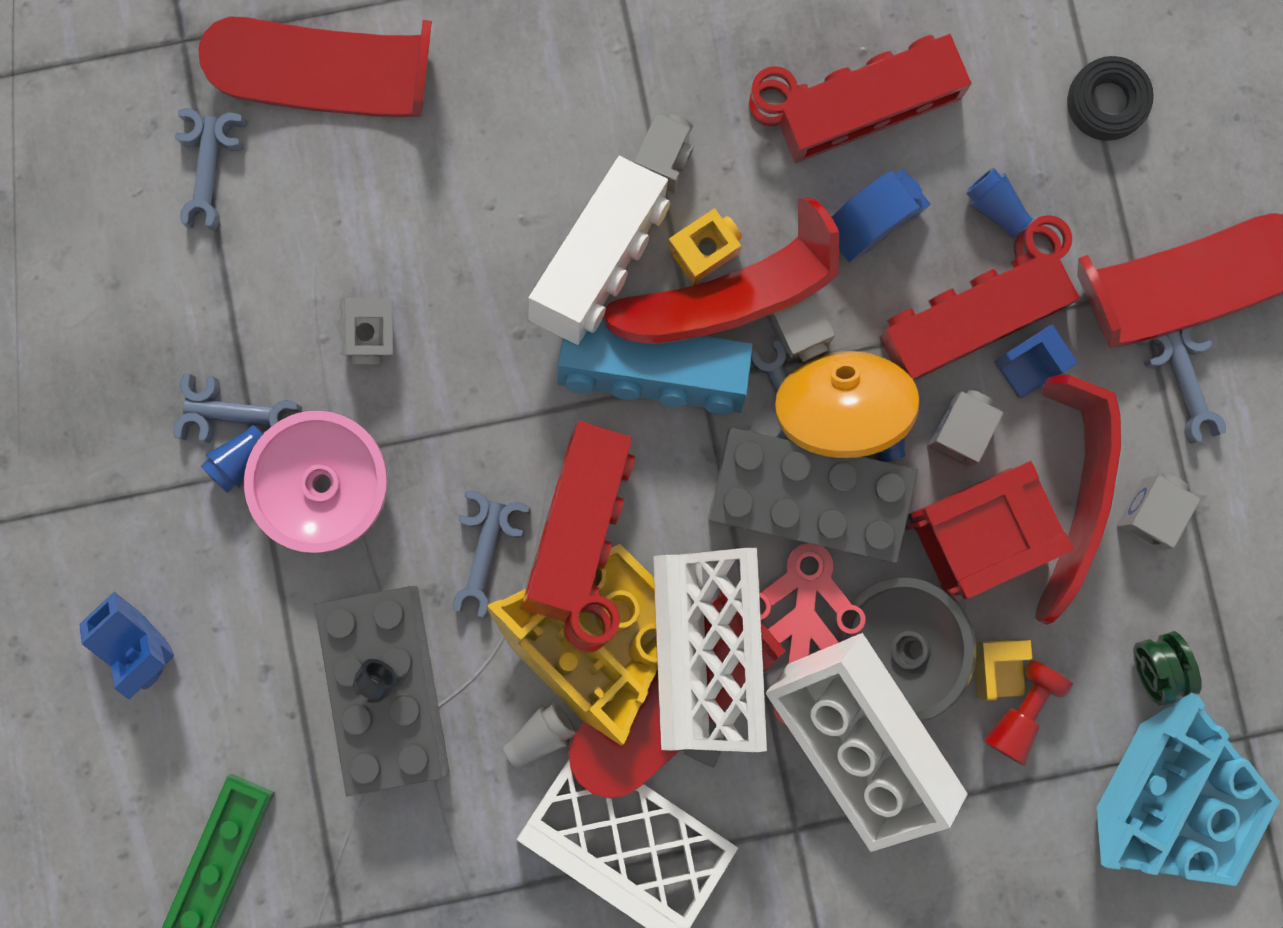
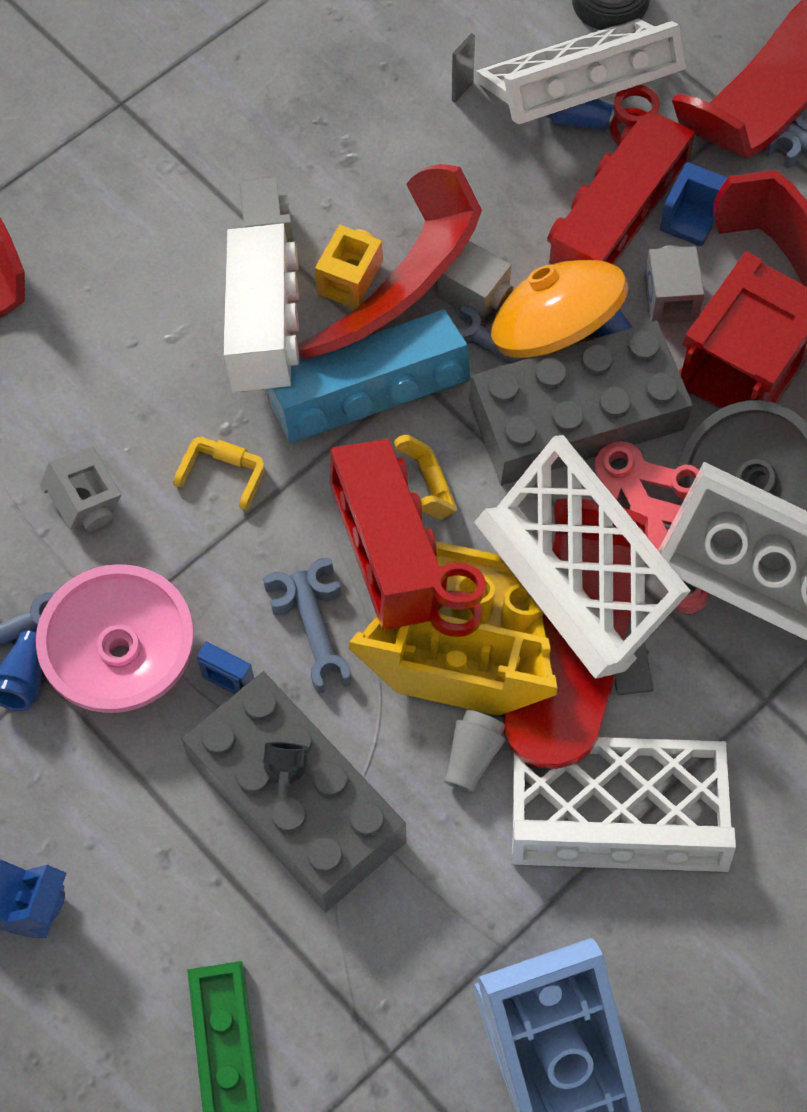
camera: 30 degrees left, 20 degrees down
red hinge [748,34,972,164] -> none
blue brick [831,169,931,263] -> none
none -> yellow piece [173,437,265,511]
none -> blue tile [197,641,254,694]
none -> yellow piece [394,435,457,520]
none -> dark grey window [452,33,475,102]
none -> white fence [476,18,686,125]

